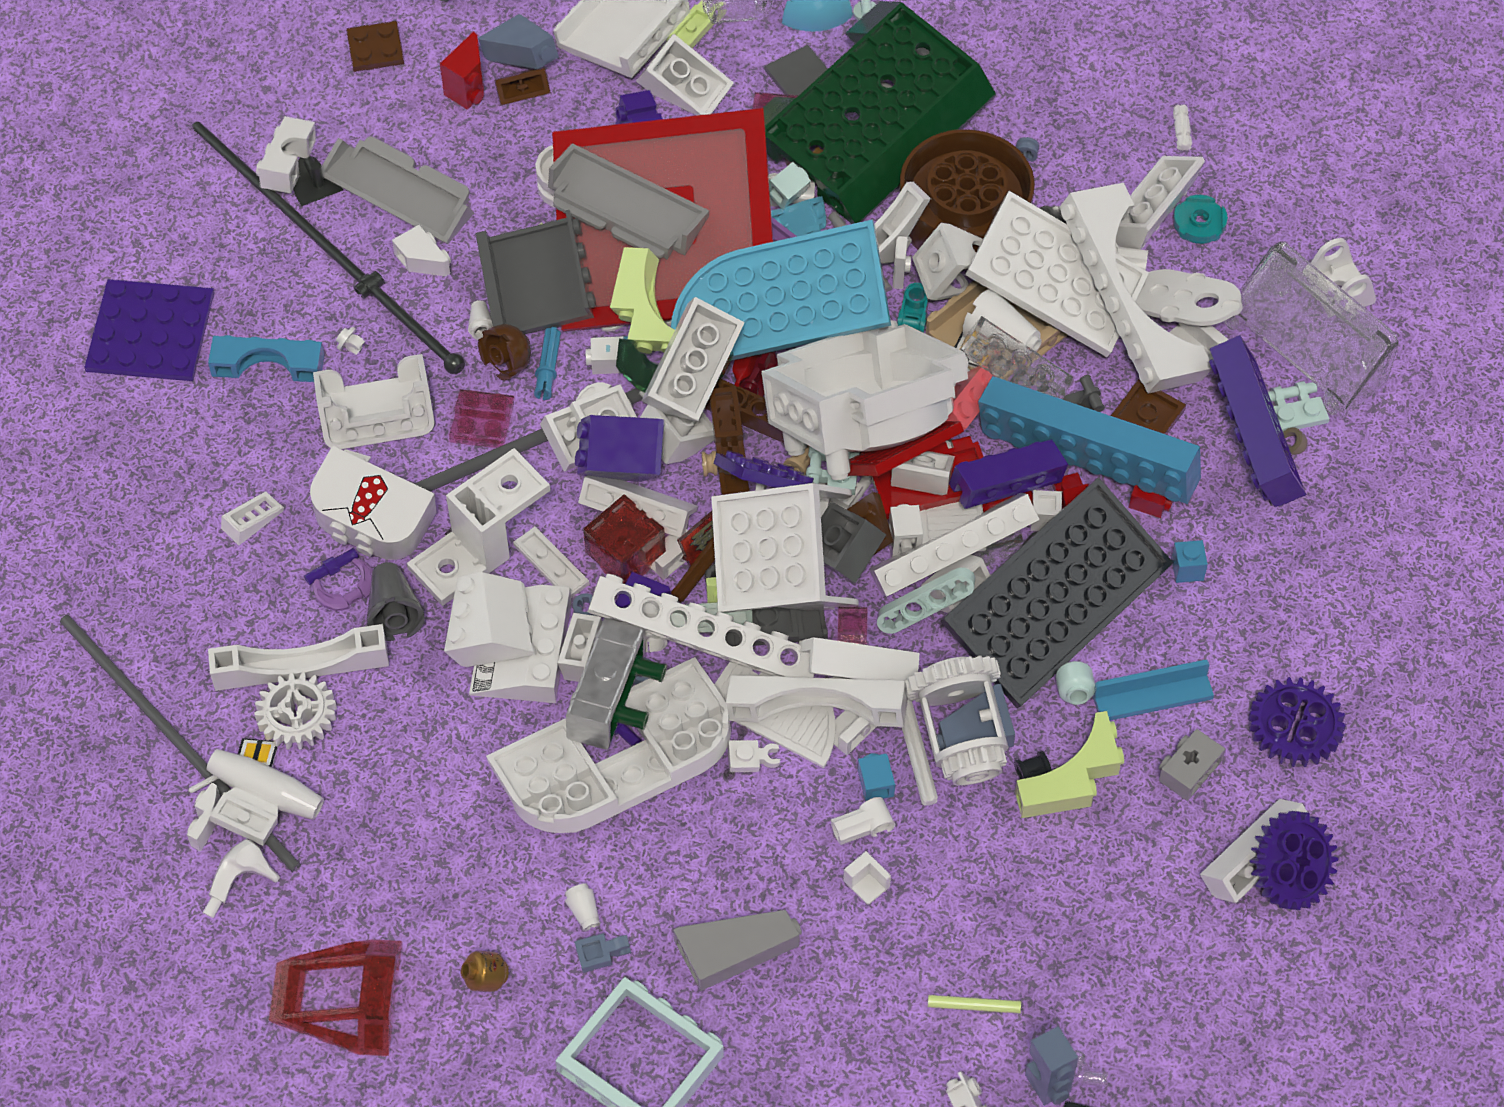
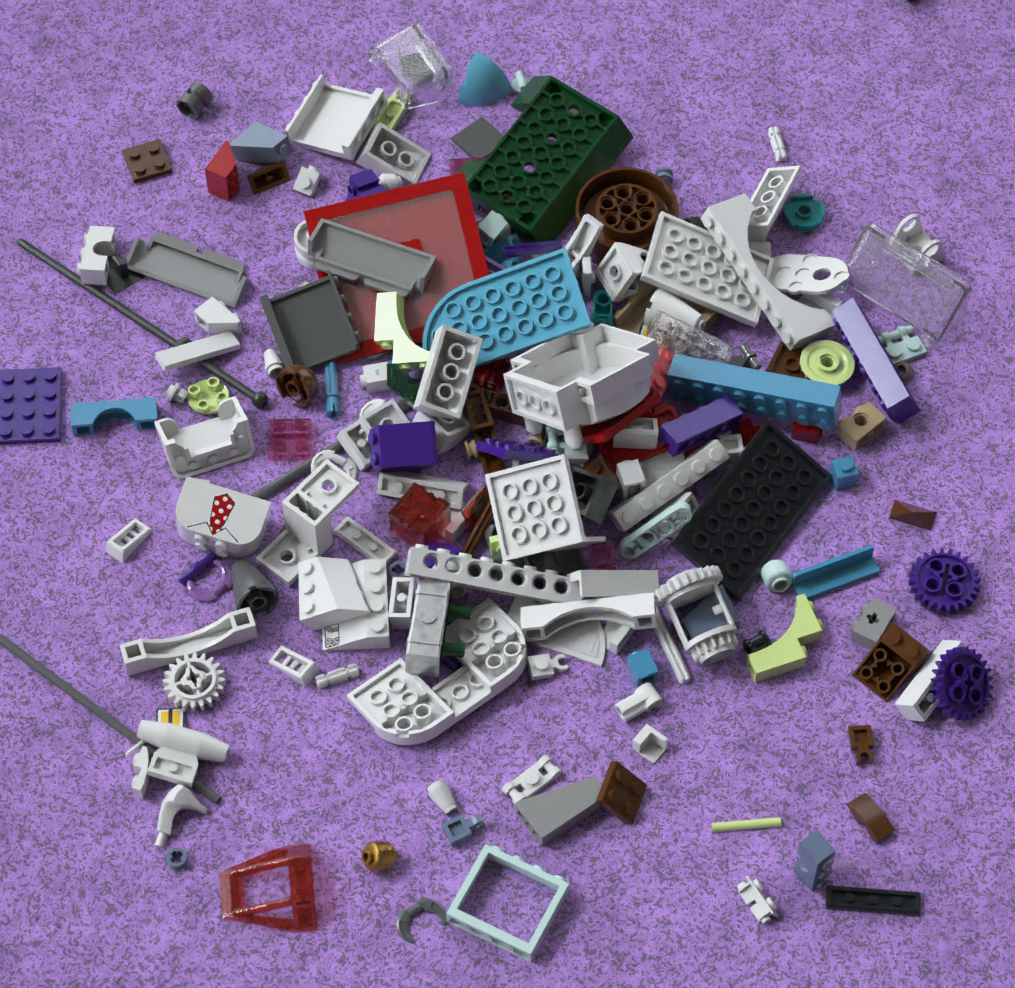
camera: 10 degrees left, 0 degrees up
none -> white tile [155,331,240,371]
none -> sand blue bush [166,847,188,870]
none -> yellowish green dish [187,377,230,414]
none -> white slope [268,645,319,687]
none -> white bracket [293,165,325,197]
none -> white piece [311,450,358,480]
none -> white axle [316,664,359,689]
none -> white cone [378,173,403,191]
none -> dark grey piece [396,898,447,944]
none -> dark purple axle [502,240,562,258]
none -> white plate [502,755,562,805]
none -> reddish brown plate [596,761,647,825]
none -> yellowish green gear [799,340,855,385]
none -> tan brick [837,401,887,451]
none -> reddish brown slope [846,793,895,843]
none -> reddish brown plate [847,725,874,765]
none -> reddish brown slope [852,622,933,703]
none -> reddish brown slope [889,500,937,531]

